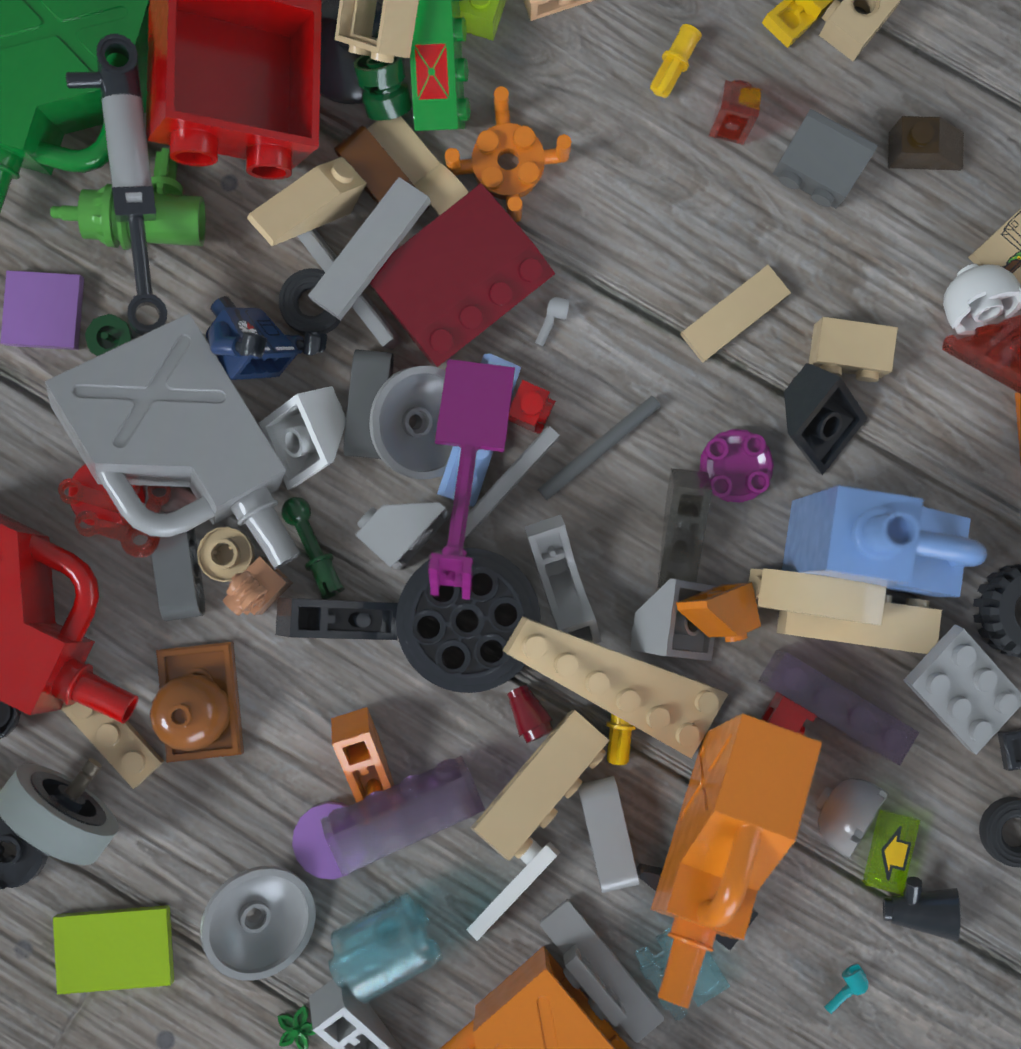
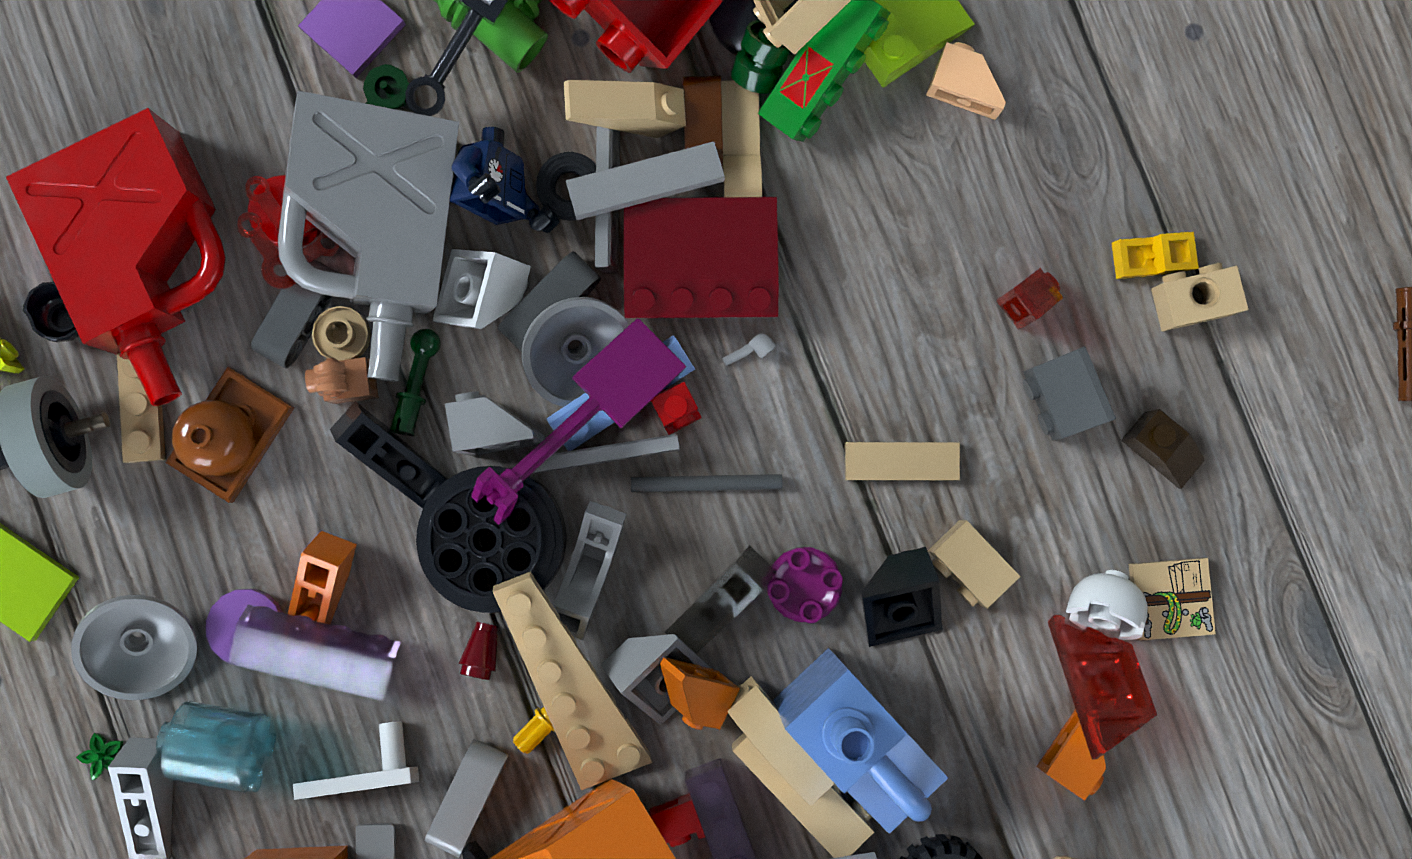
camera: 30 degrees right, 0 degrees up
orange plate [445,86,572,222] -> none
tan brick [470,710,609,861] -> none
yellow axle [650,24,702,98] -> none

